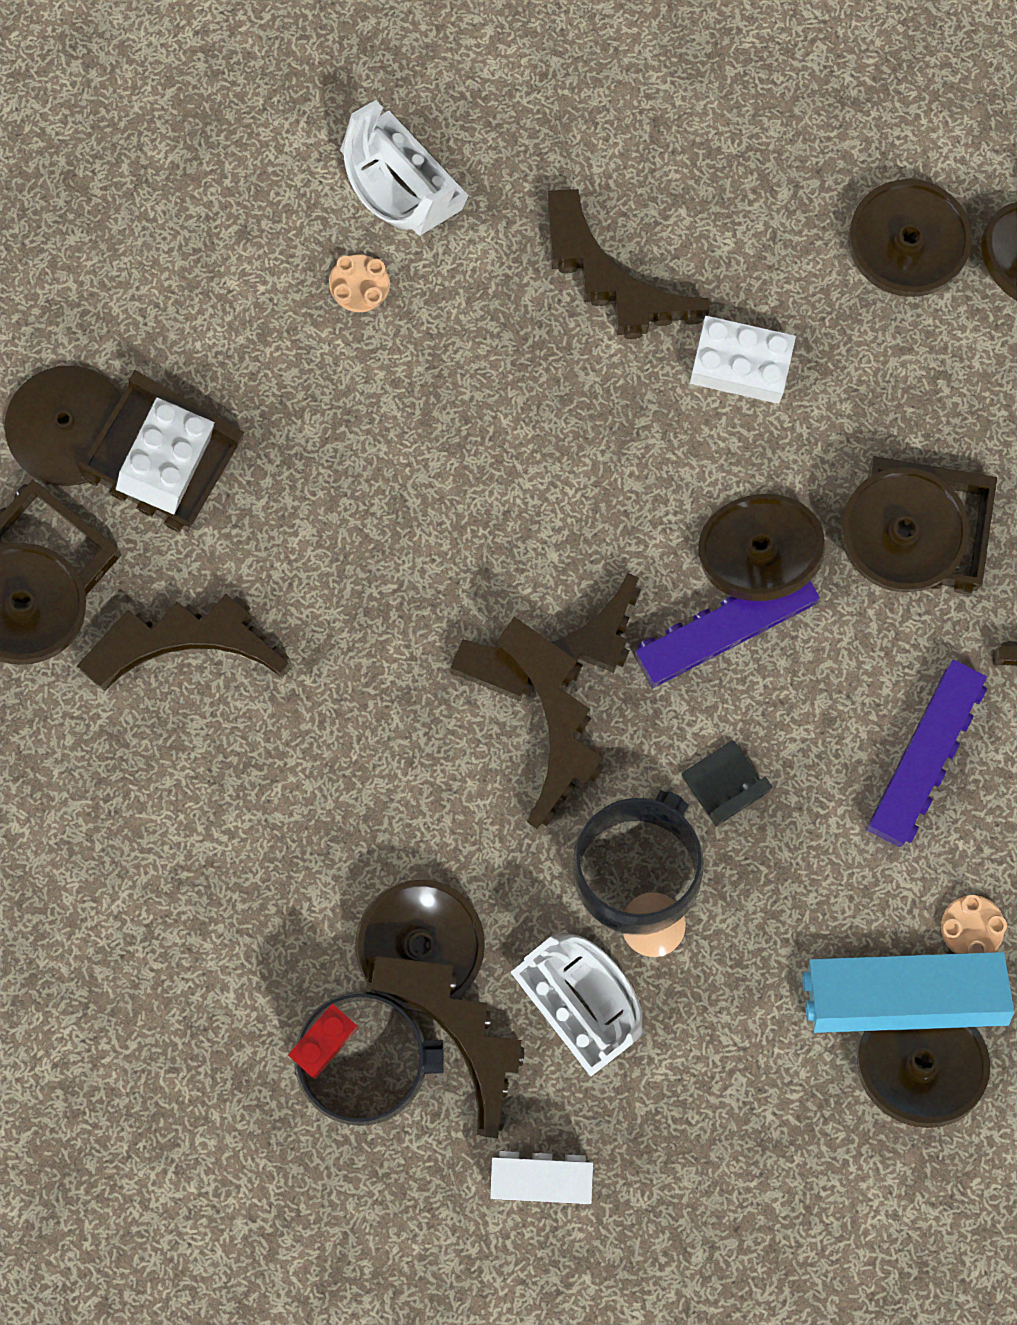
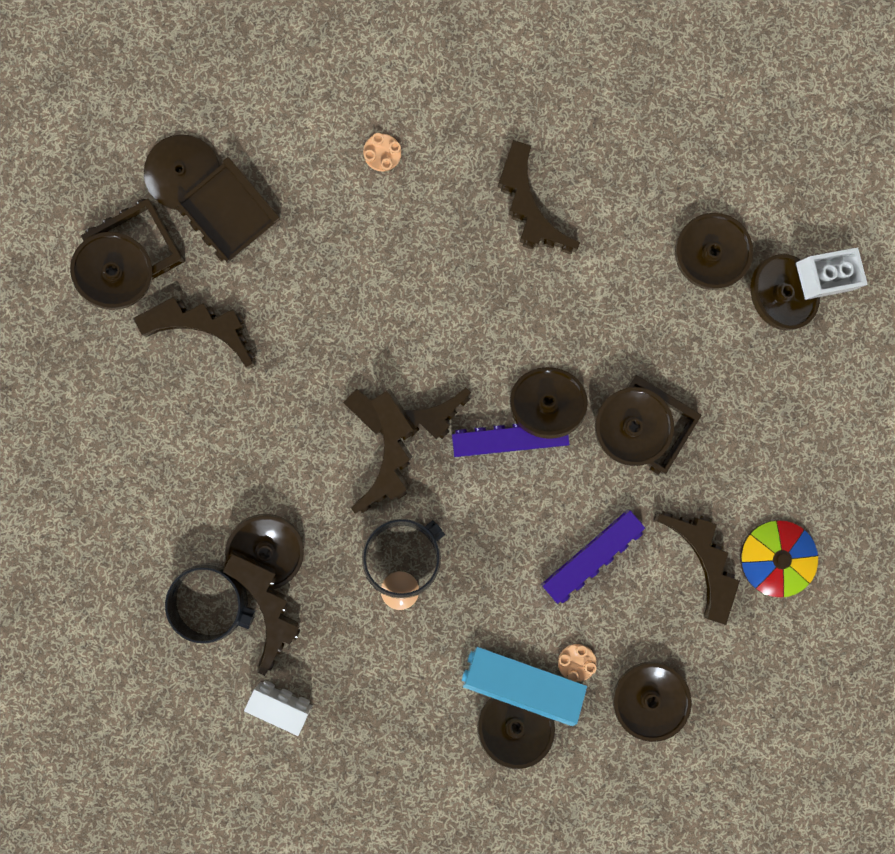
camera: 20 degrees right, 10 degrees up
white brick [116,398,215,514] -> none
red brick [288,1004,360,1079] -> none
white piece [340,100,469,236] -> none
white piece [511,929,646,1076] -> none
pearl dark grey bracket [682,741,773,827] -> none
white brick [689,316,796,404] -> none

